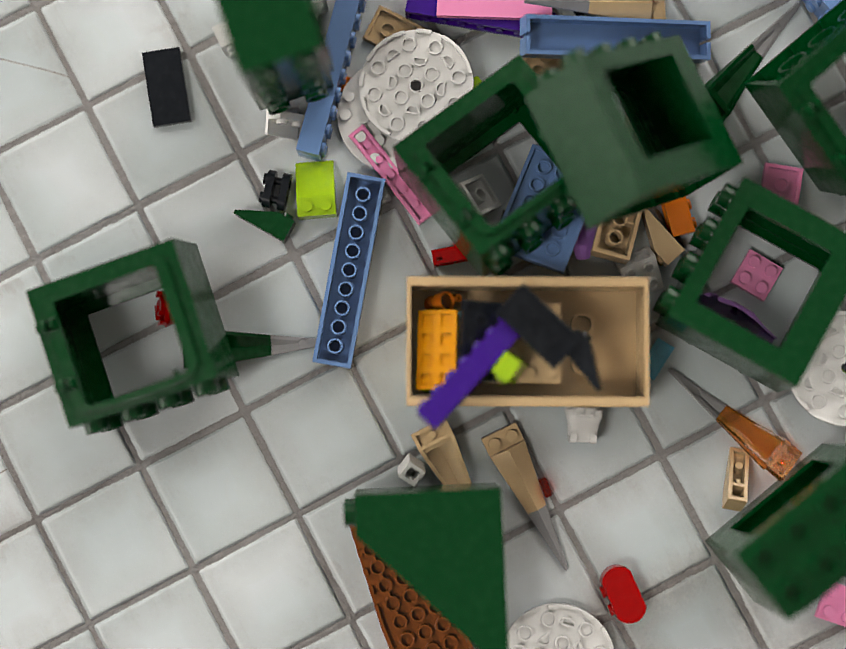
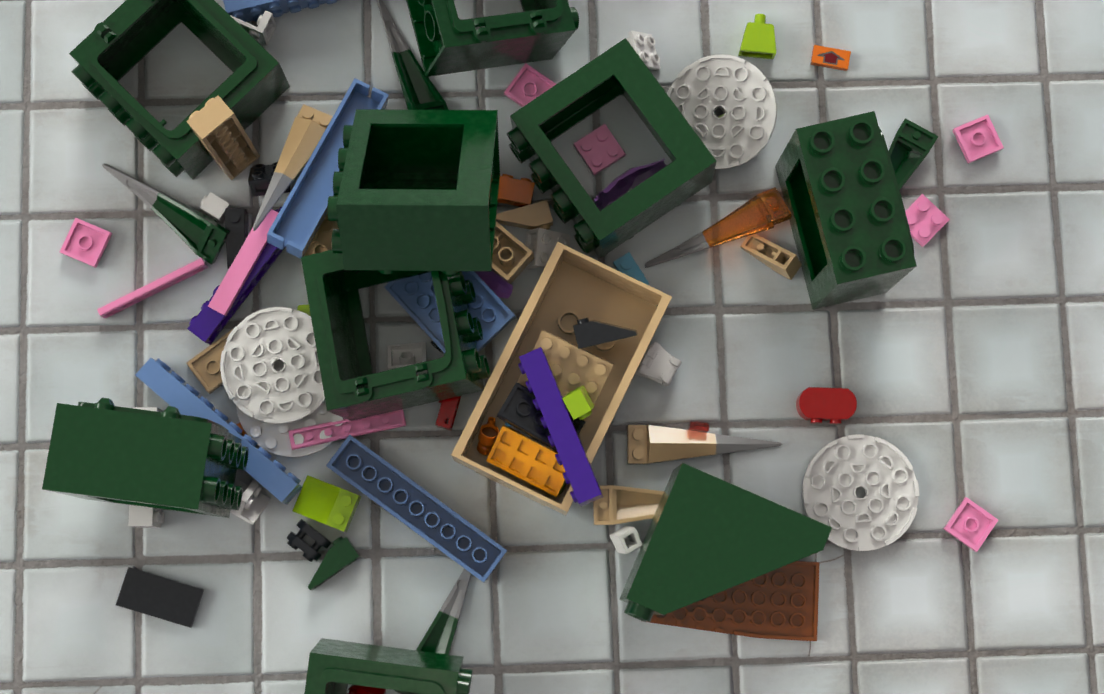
camera: 70 degrees left, 5 degrees down
black tile [495,283,582,369] -> none

